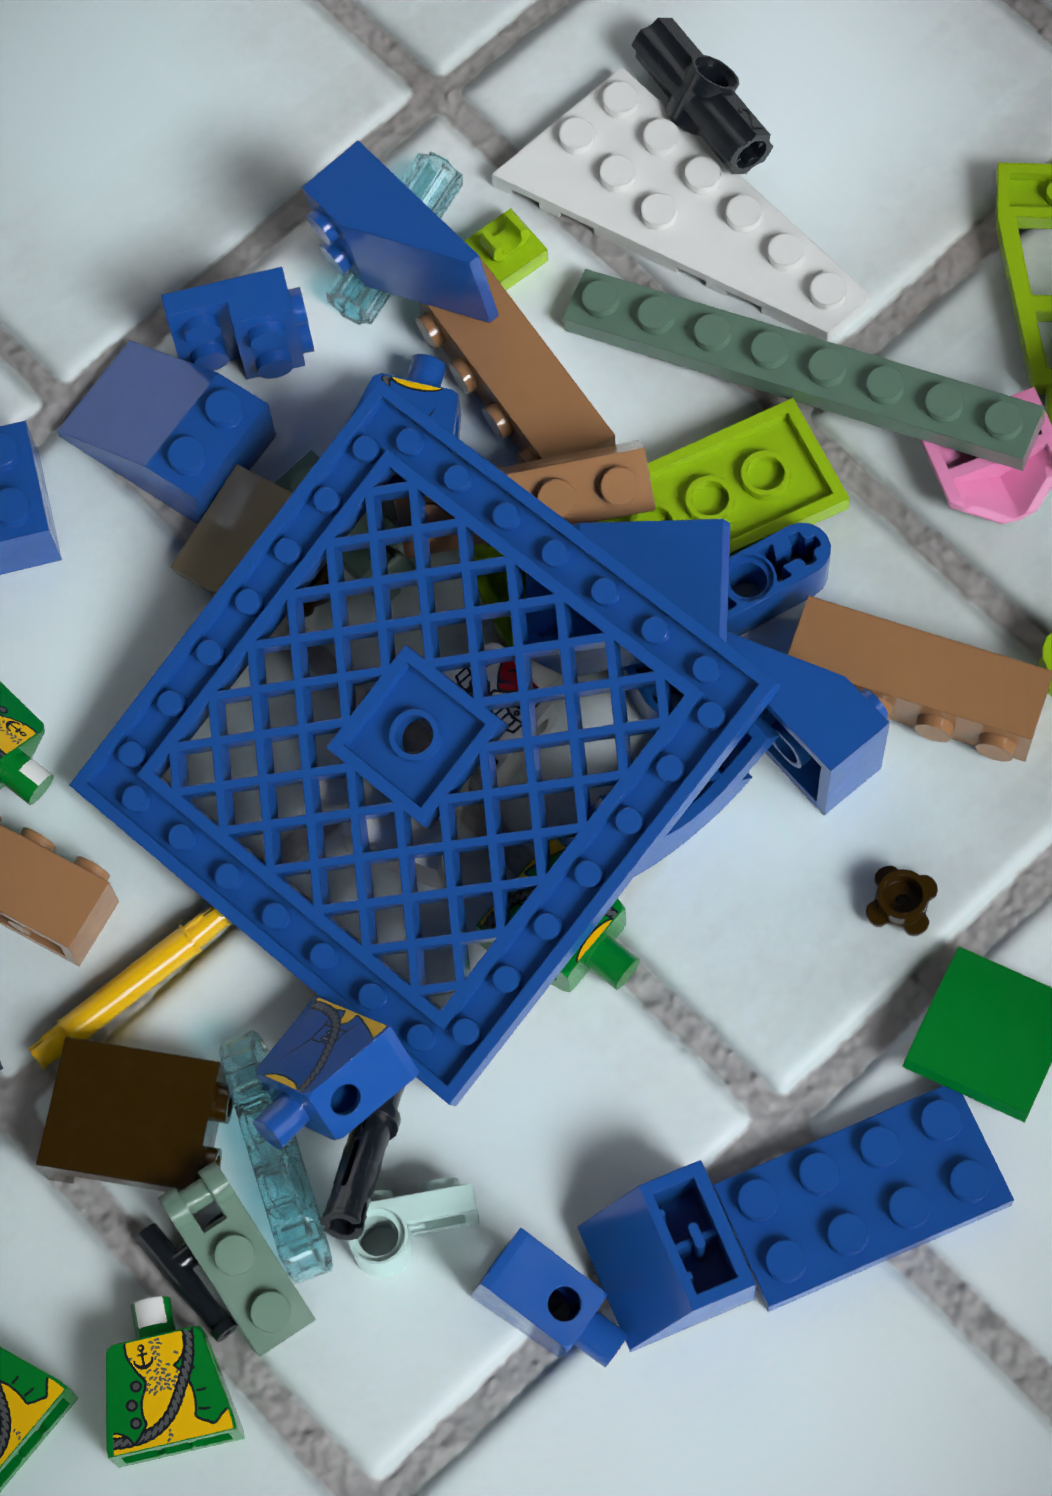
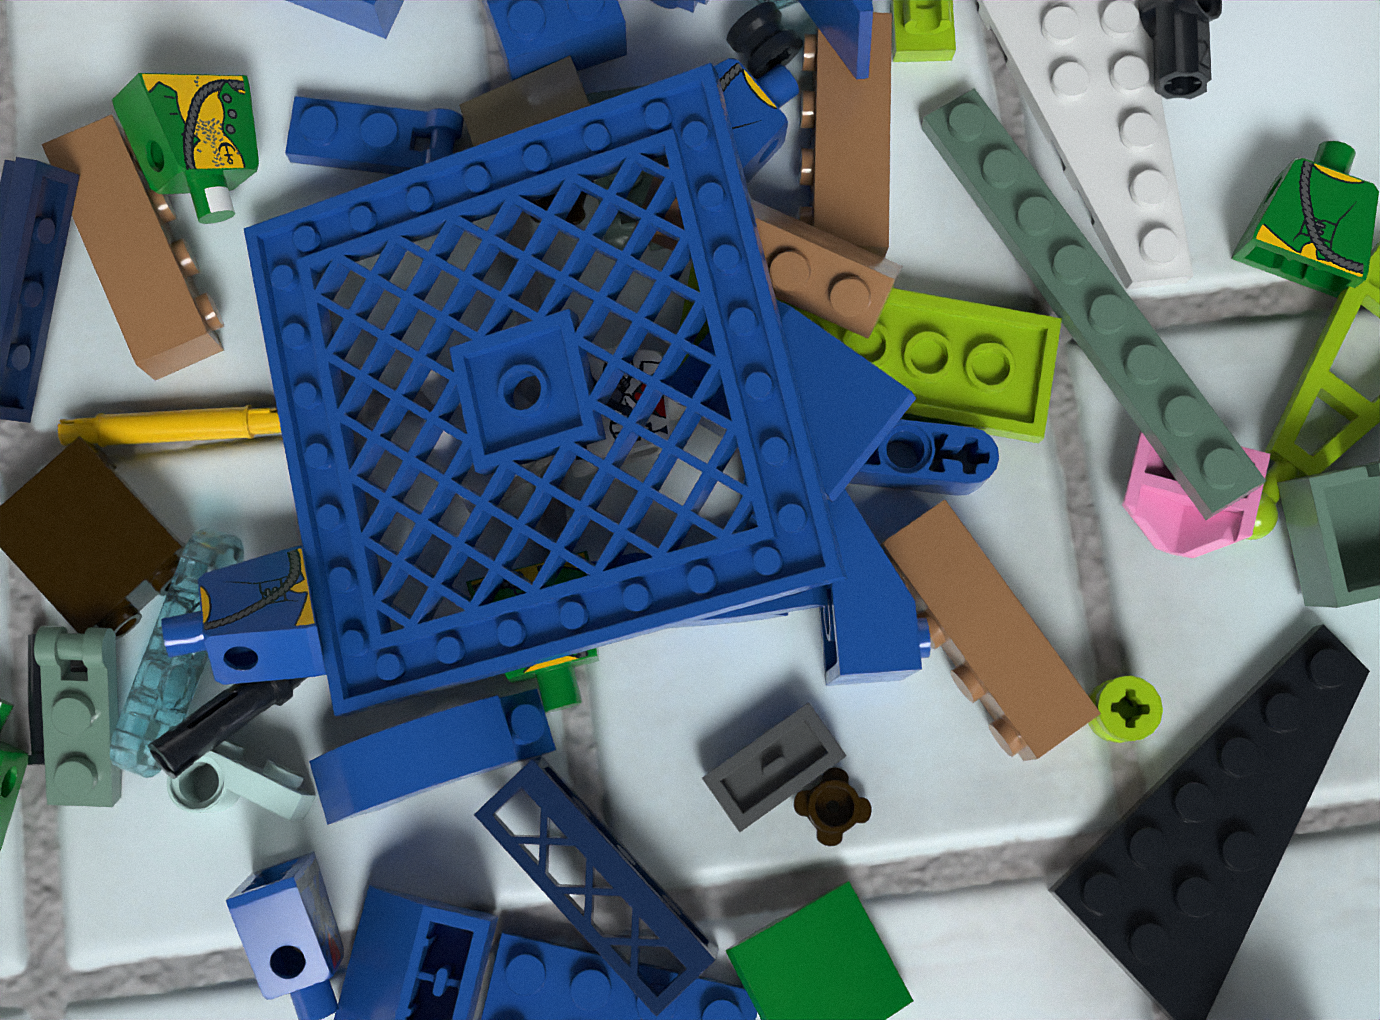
camera: 25 degrees right, 10 degrees up
none -> blue plate [285,96,464,175]
none -> blue arch [309,688,556,825]
none -> dark blue fence [474,756,719,1017]
none -> dark grey plate [702,702,847,832]
none -> black wheel [726,1,803,80]
none -> green torso [1231,141,1379,298]

